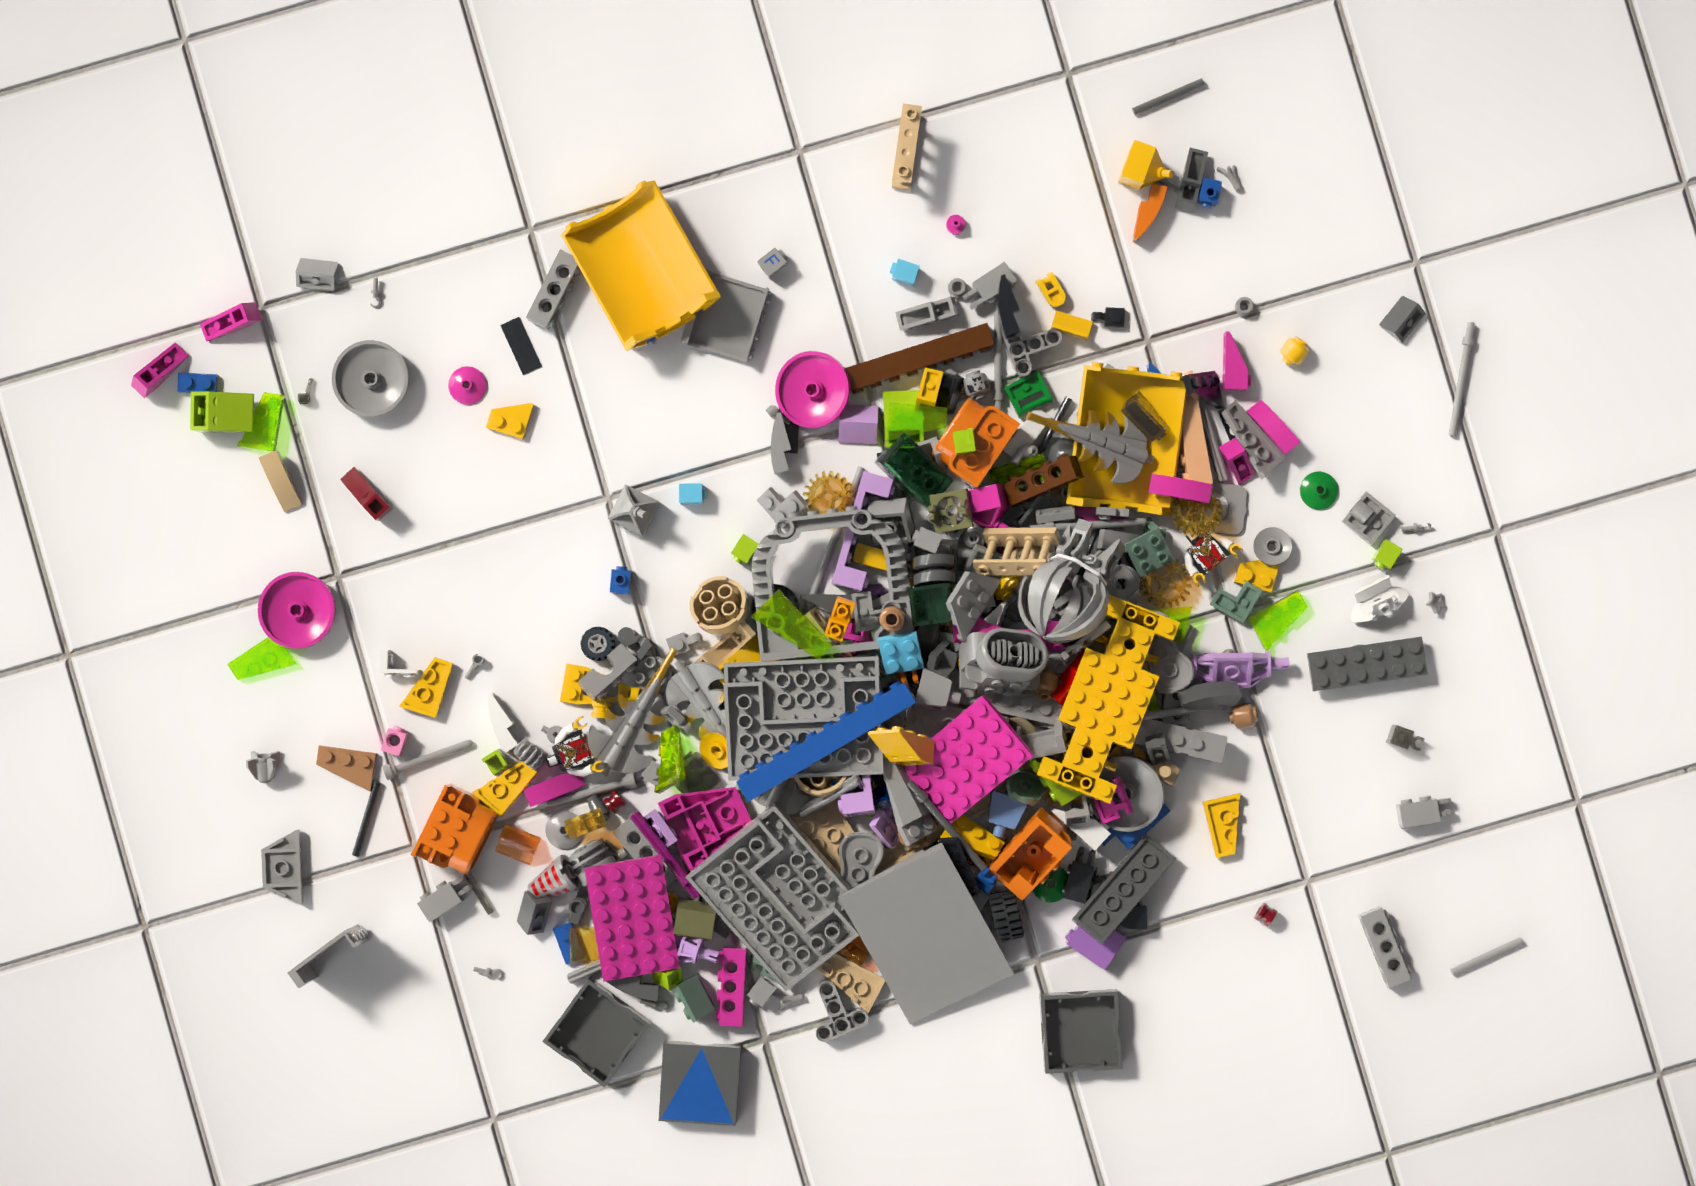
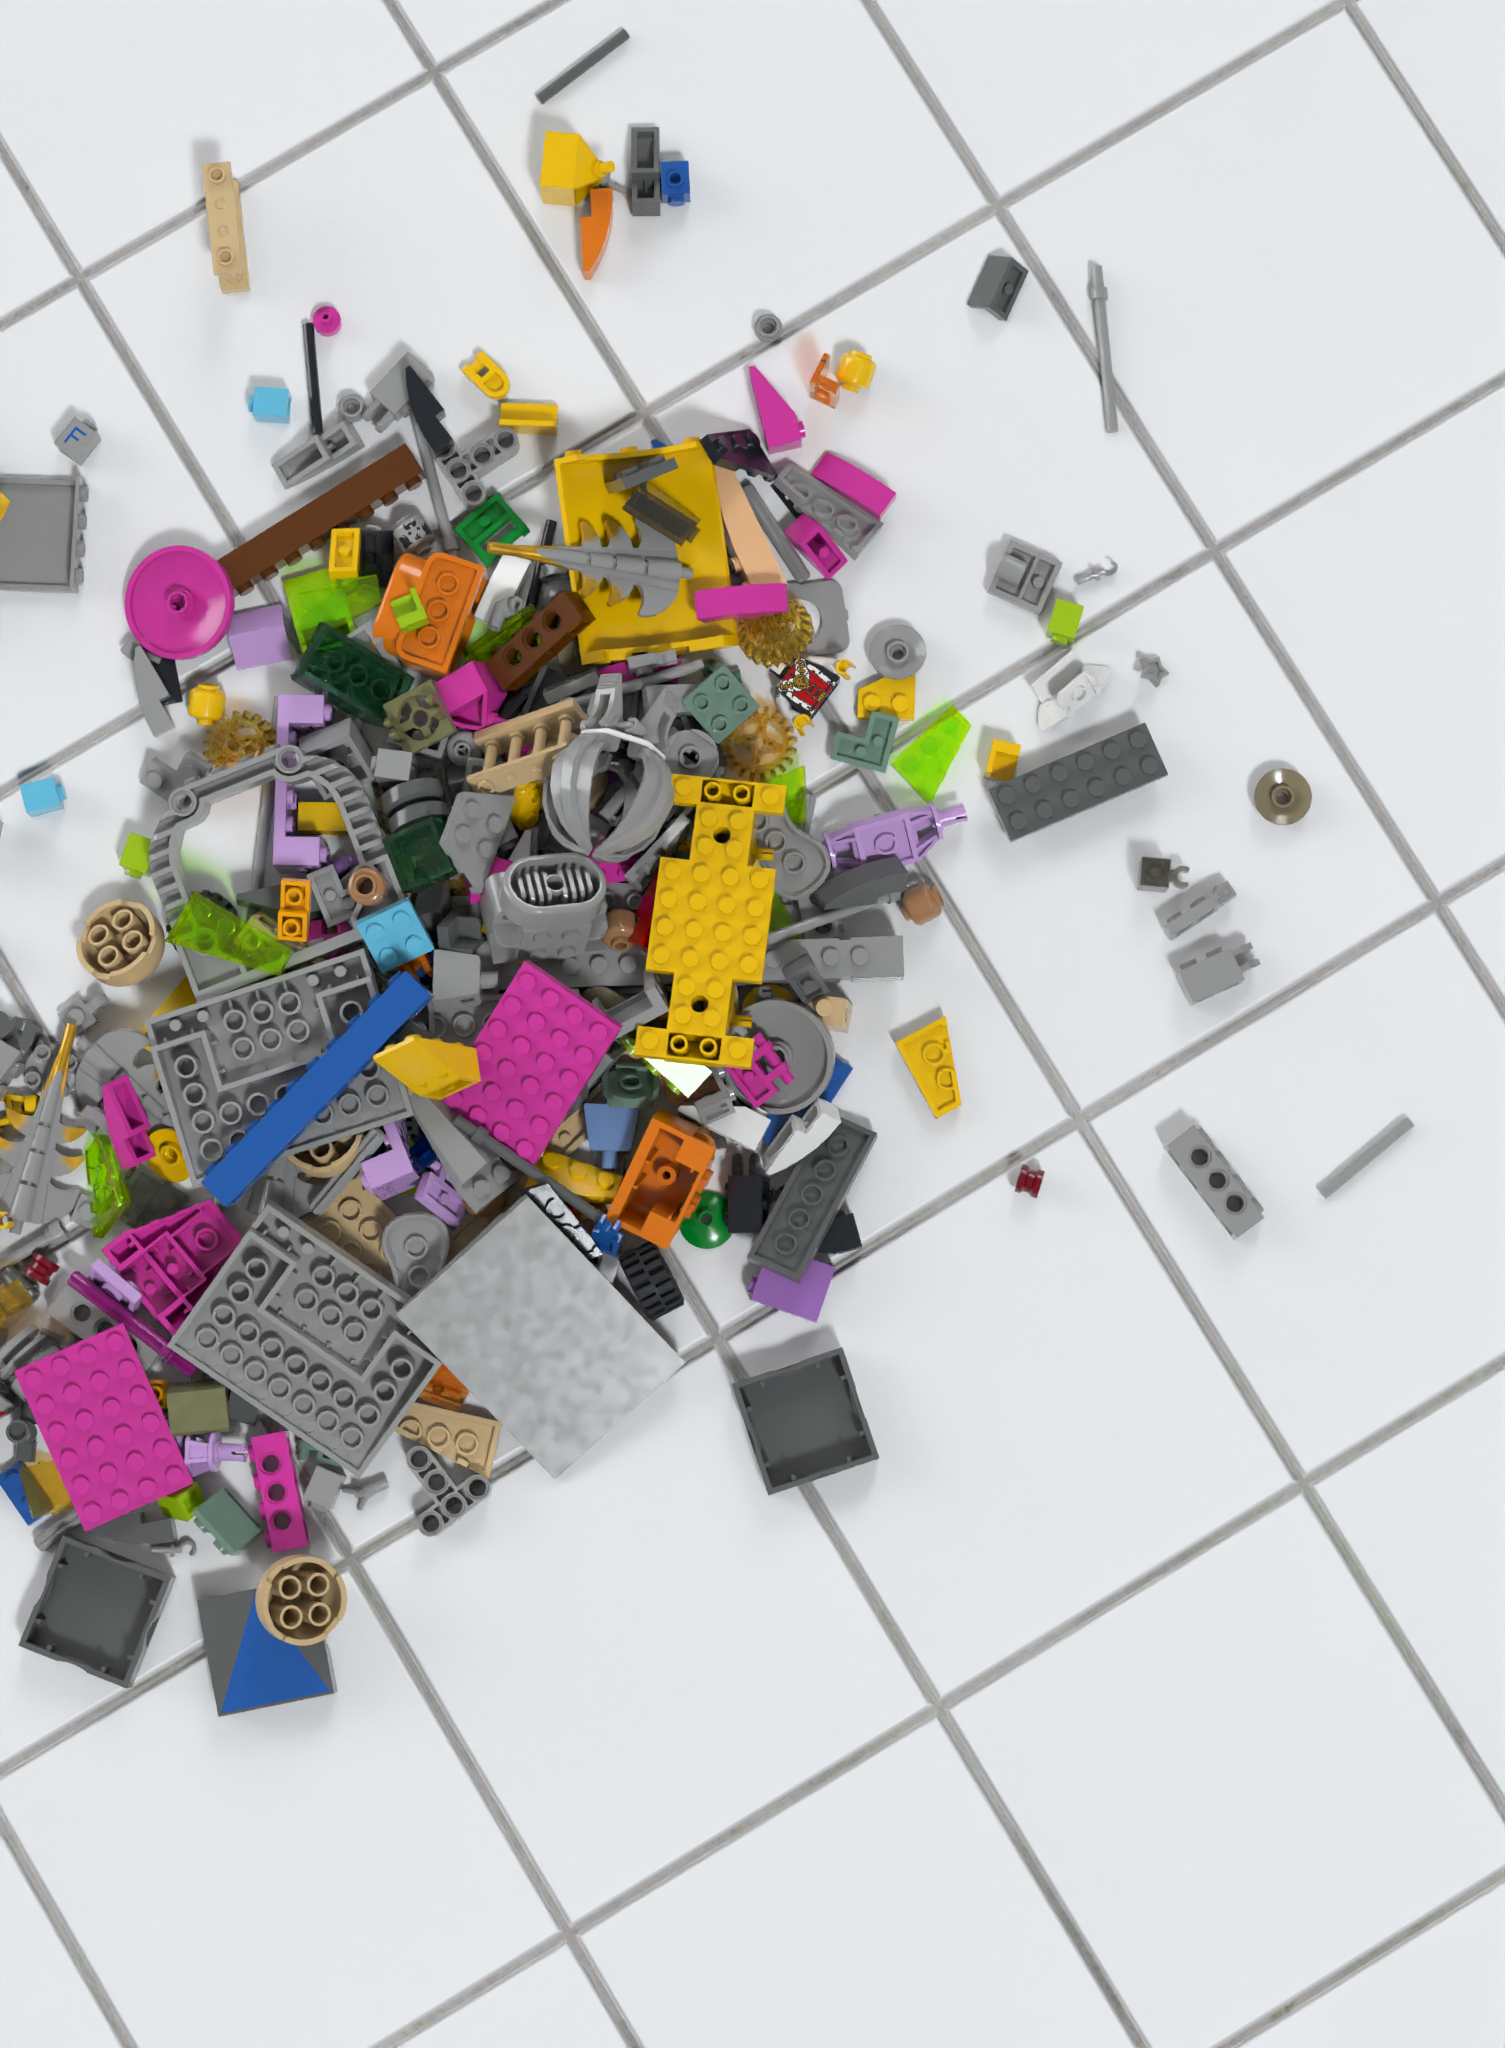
camera: 15 degrees left, 5 degrees down
tan arch [694,620,756,667] -> none
black plate [1091,307,1125,328] -> none
light grey bar [1216,165,1242,190] -> none
green dish [1300,471,1338,510] -> none
none -> dark pink slope [102,1074,157,1170]
none -> yellow head [188,683,226,726]
none -> tan cylinder [255,1554,347,1646]
none -> black bar [303,323,323,435]
none -> dark grey plate [604,455,678,494]
none -> white slope [762,1097,841,1175]
none -> clear orange panel [809,353,840,409]
none -> yellow panel [984,739,1021,782]
none -> light grey hinge [1164,881,1237,941]
none -> dark tan dish [1254,768,1312,825]

